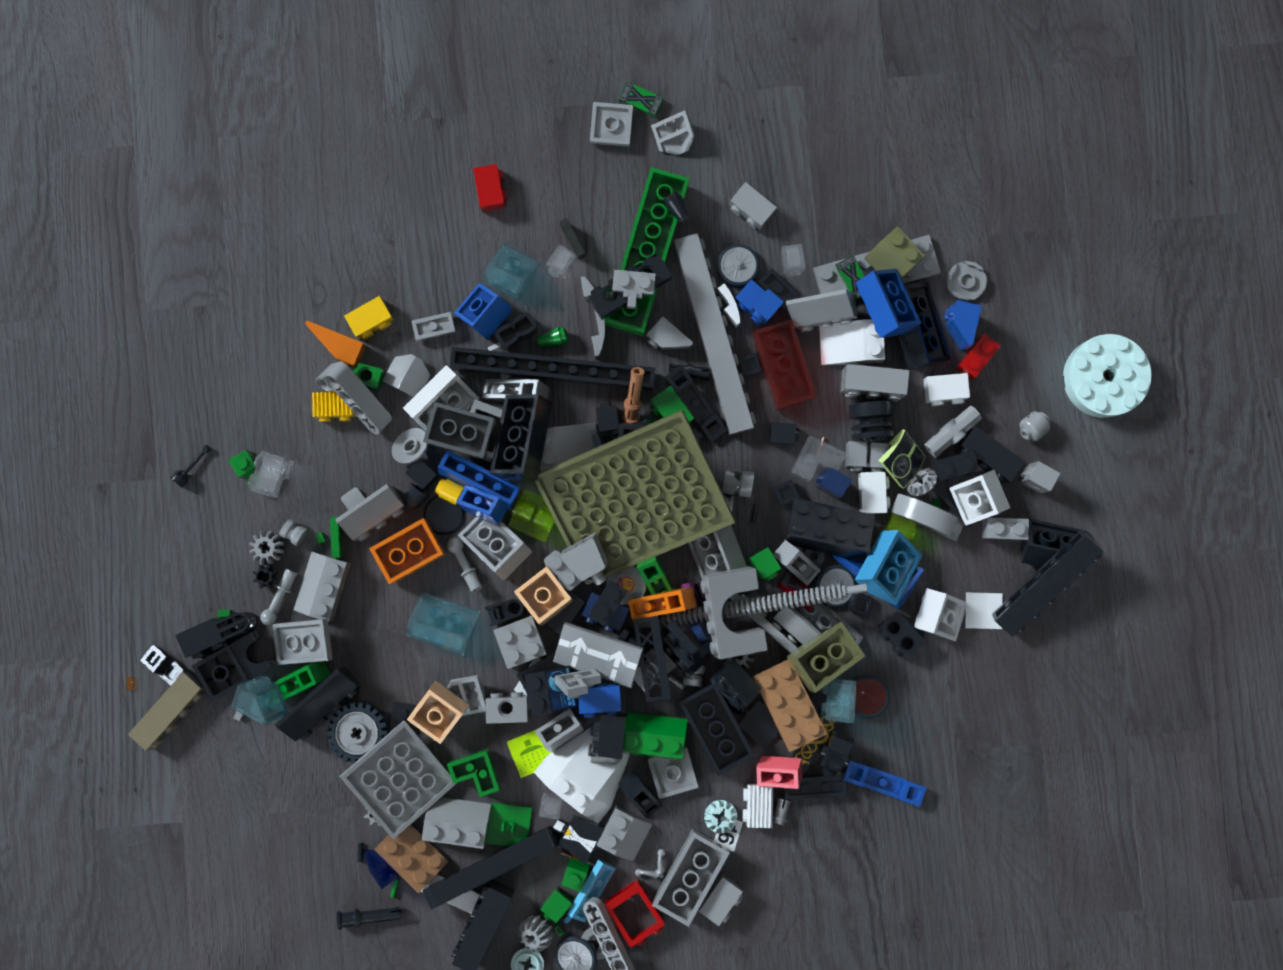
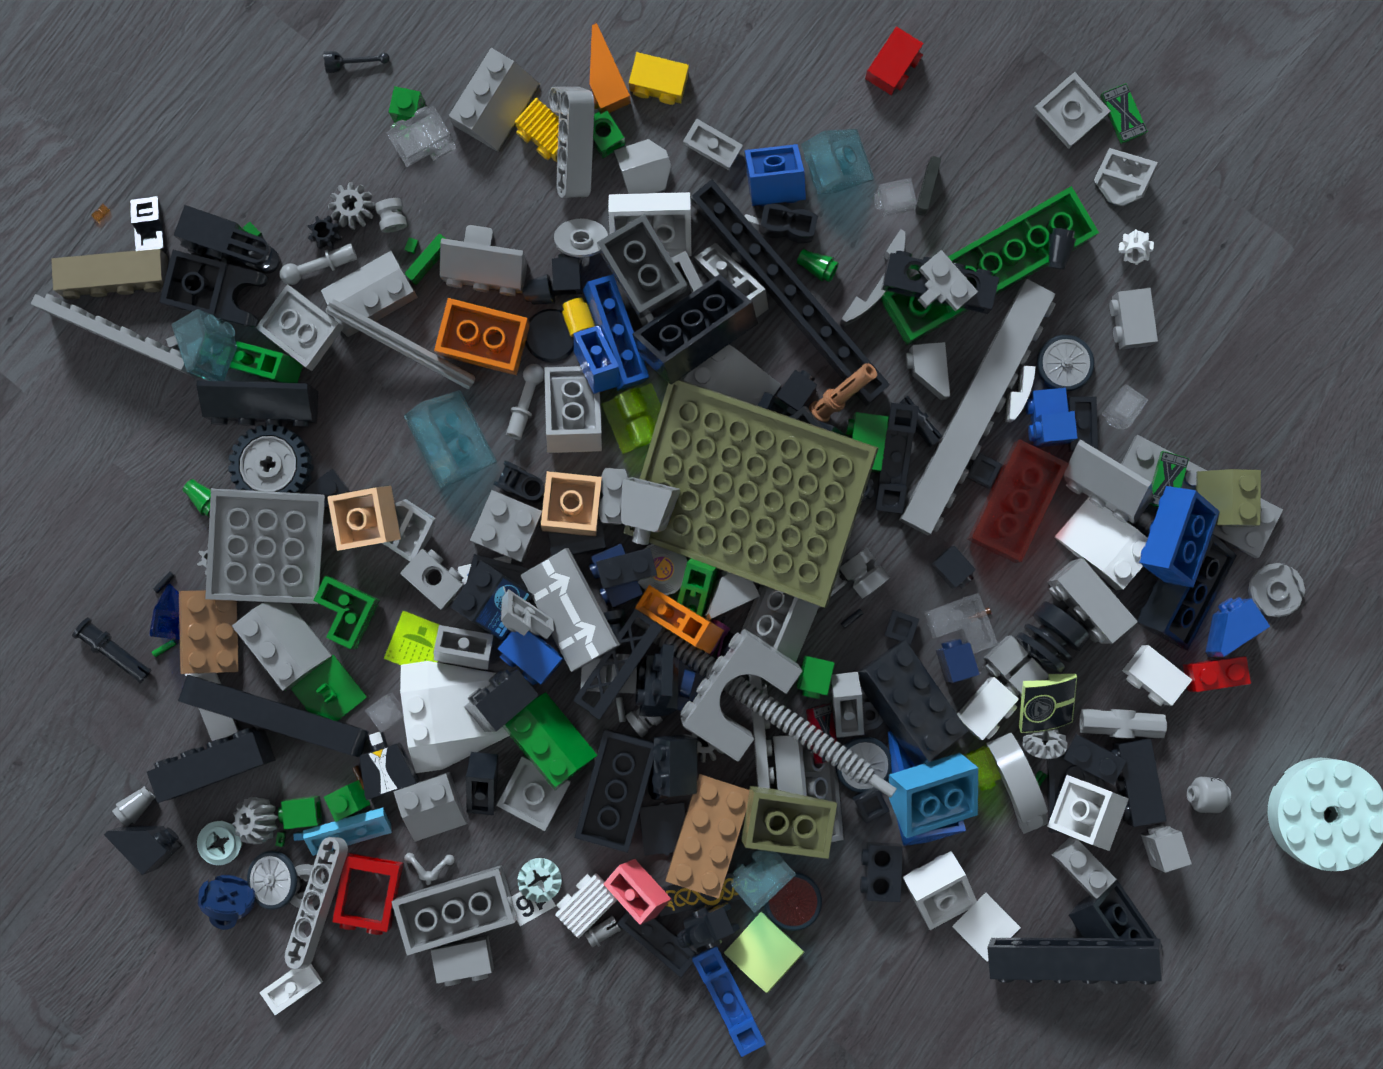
camera: 40 degrees right, 0 degrees up
none -> light grey plate [31,294,200,378]
none -> green cone [183,479,211,518]
none -> light grey axle [326,299,475,389]
none -> light grey slope [449,48,540,152]
none -> light grey slope [703,571,760,620]
none -> yellowish green slope [724,912,805,993]
none -> white gear [1119,230,1154,265]

